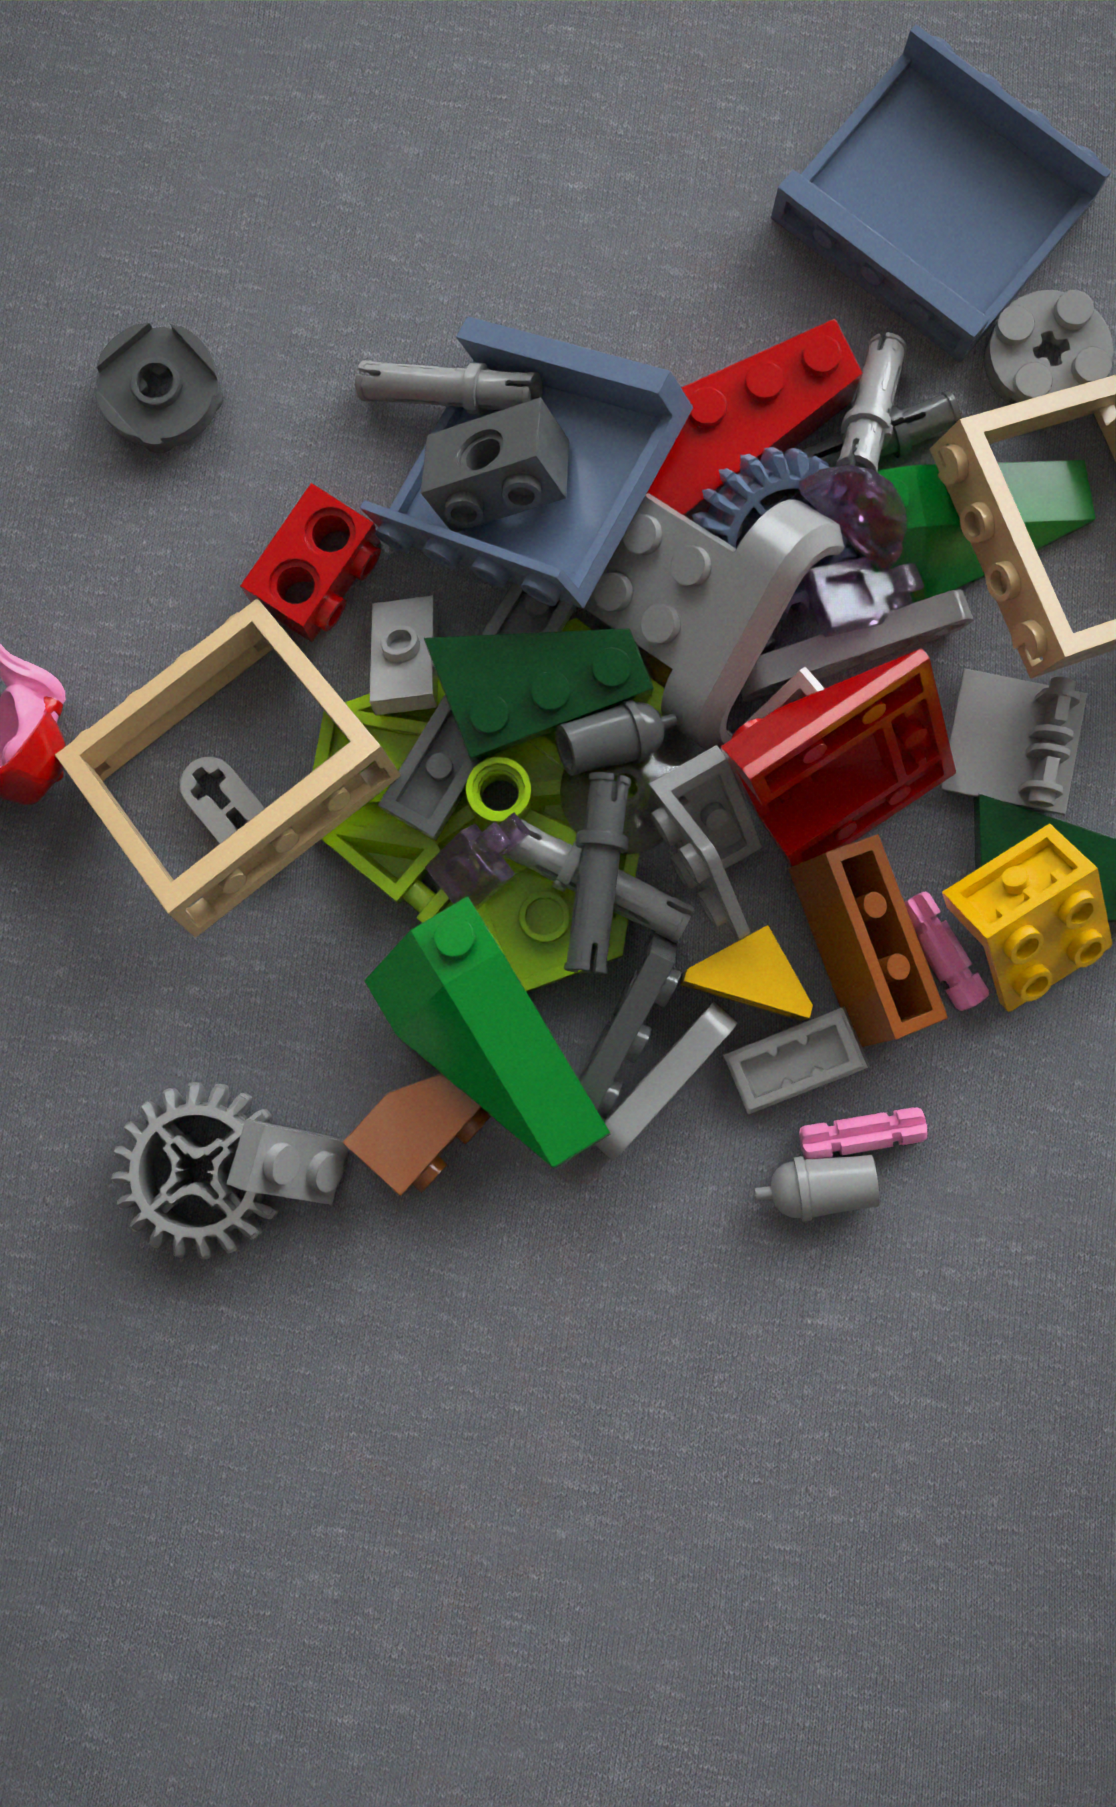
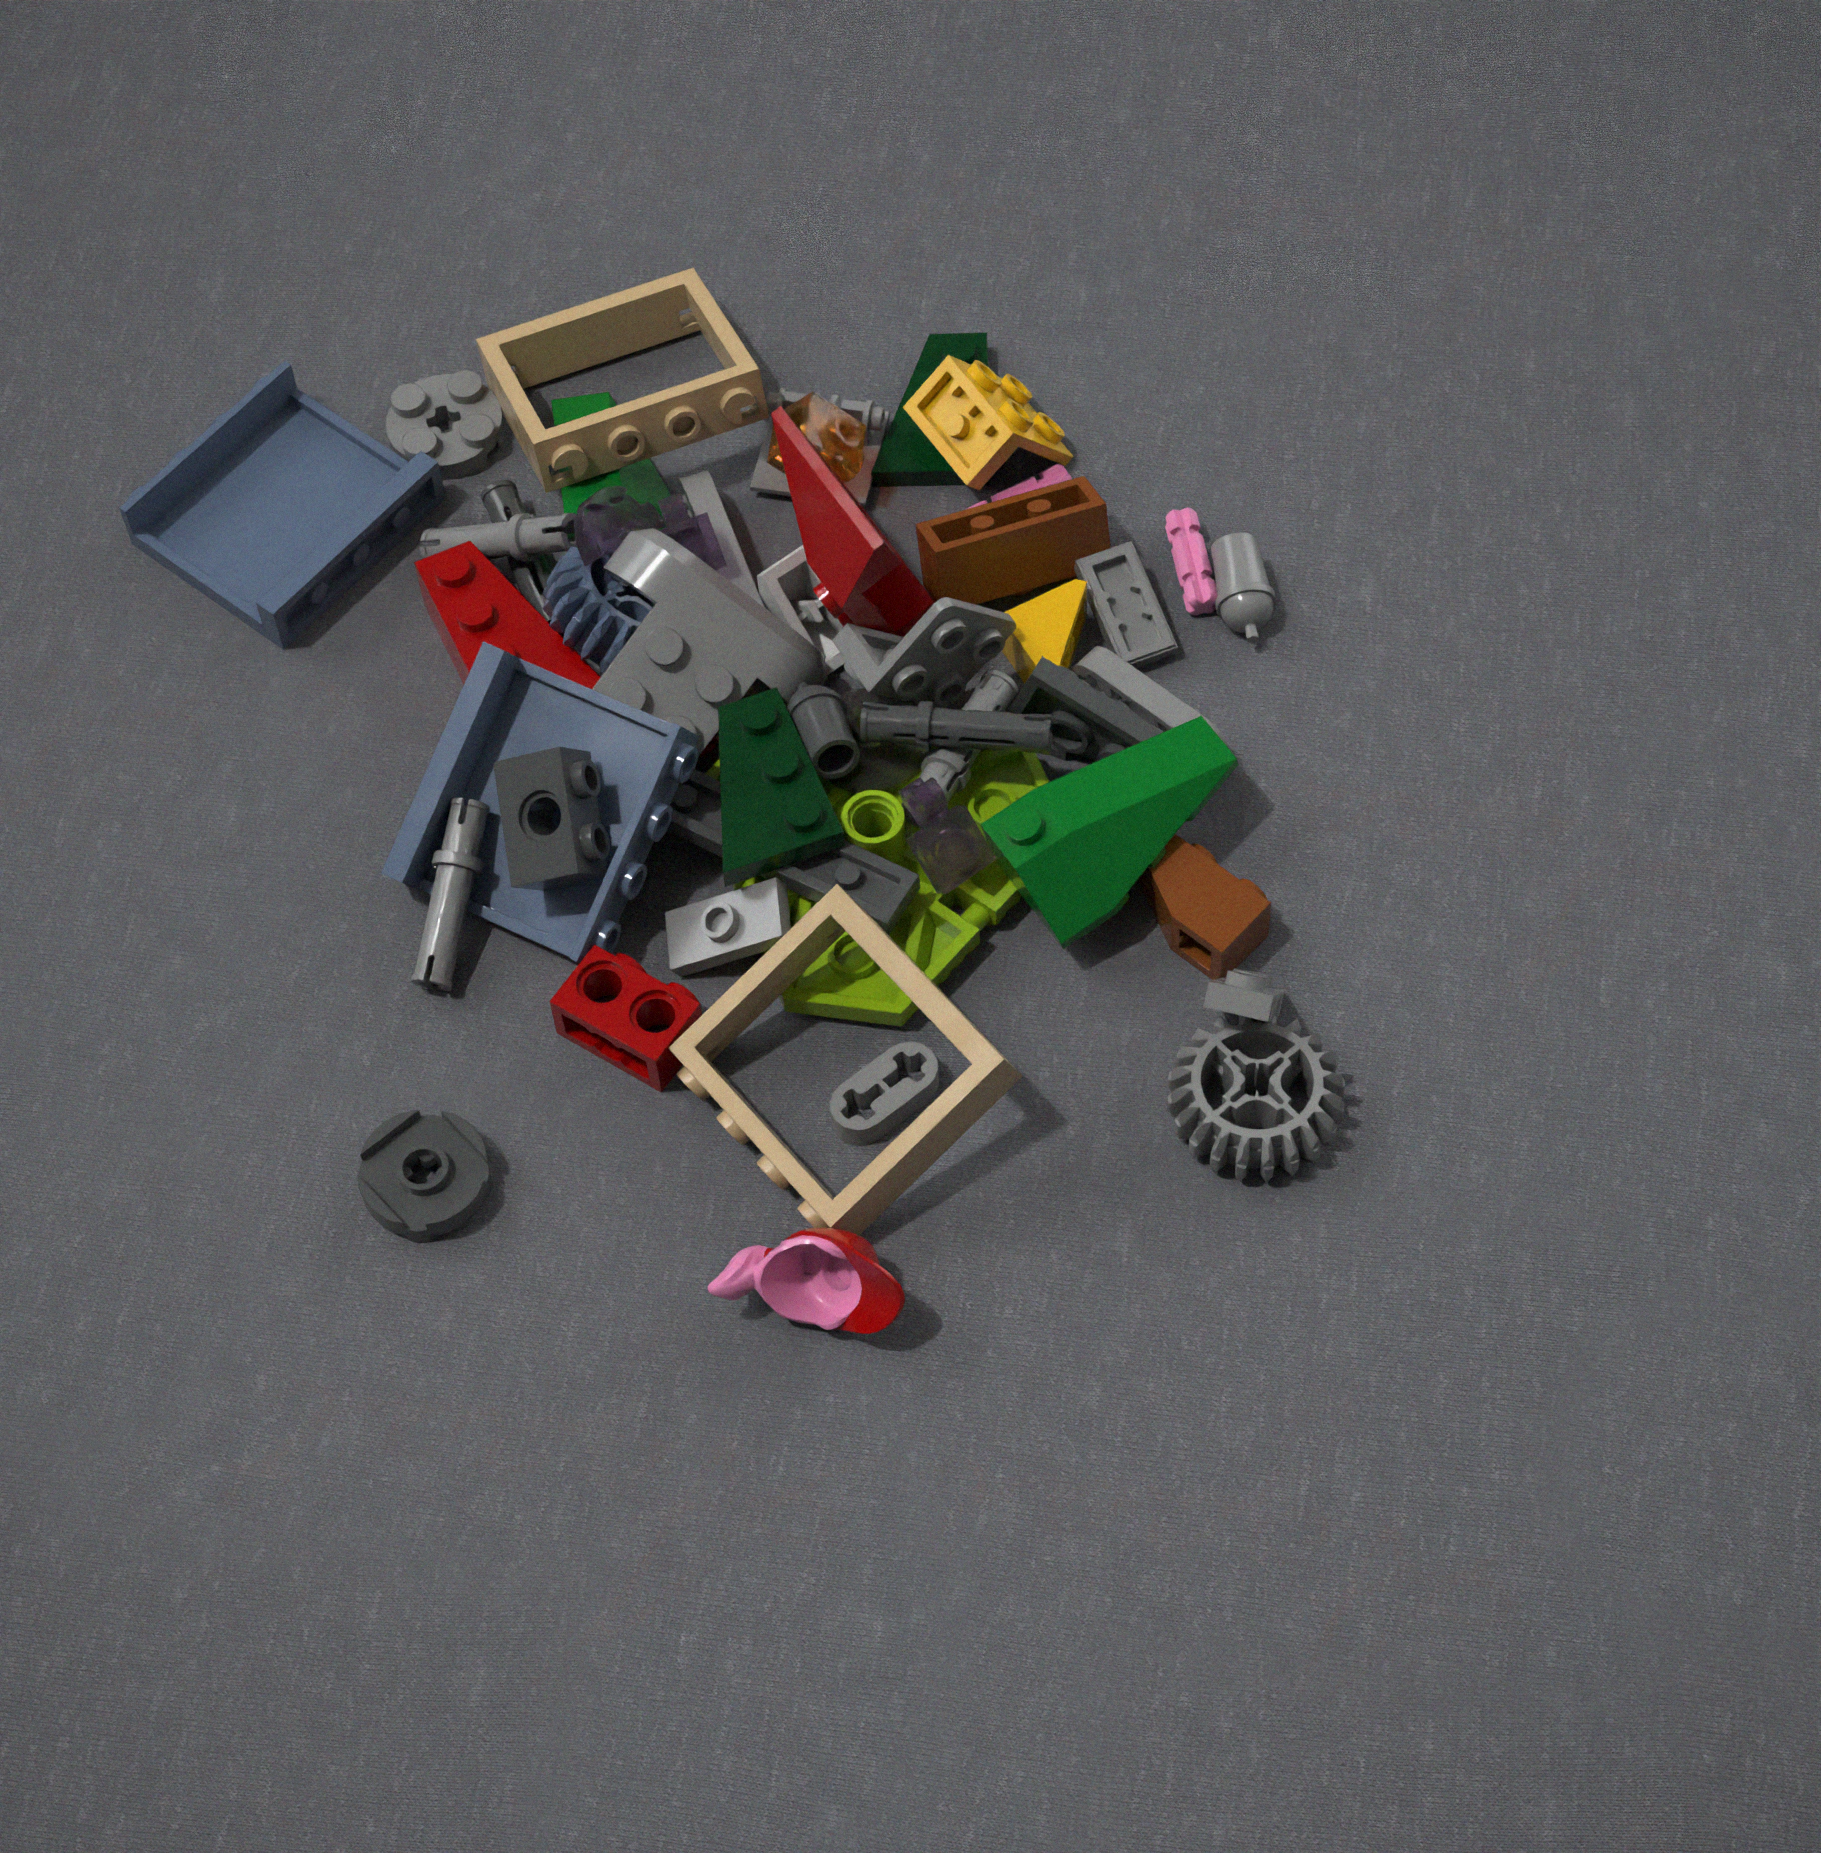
camera: 90 degrees left, 25 degrees down
none -> clear orange brick [767,391,866,482]

